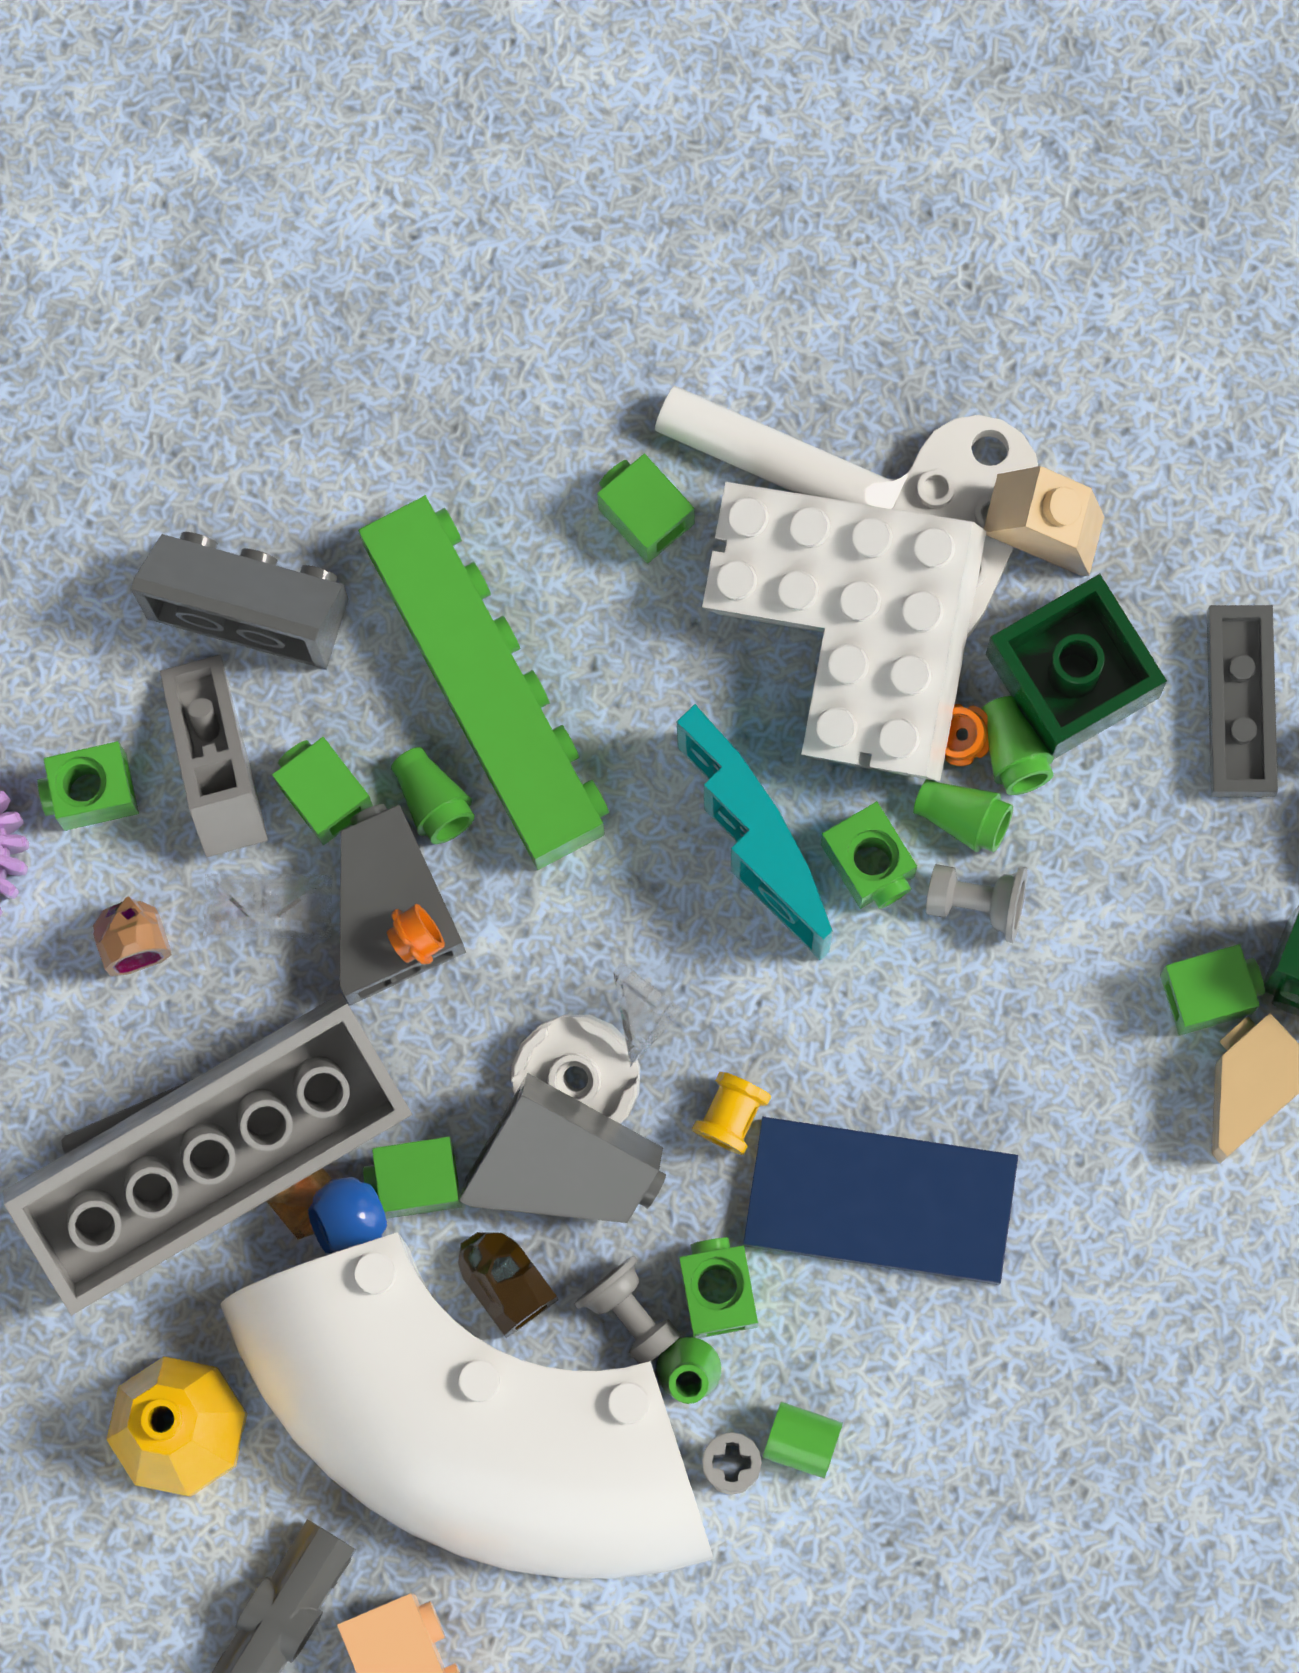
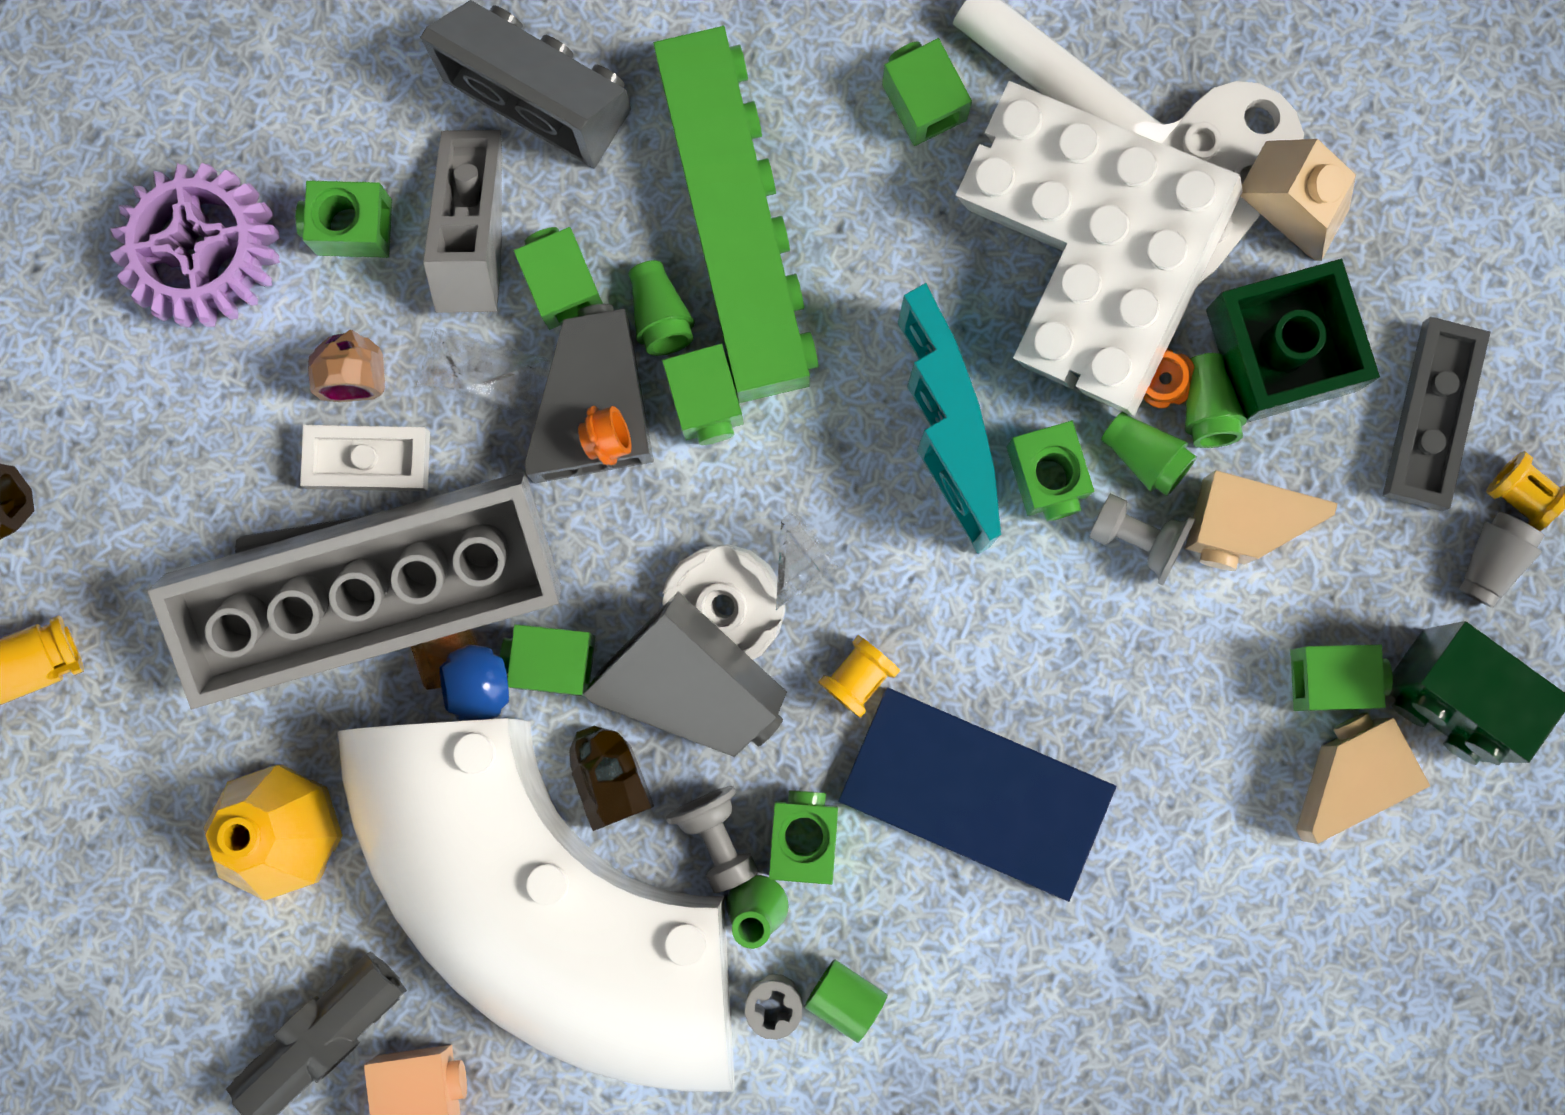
camera: 15 degrees right, 5 degrees up
none -> white plate [300,425,430,491]
none -> bright green brick [662,343,744,445]
none -> tan slope [1185,470,1338,571]

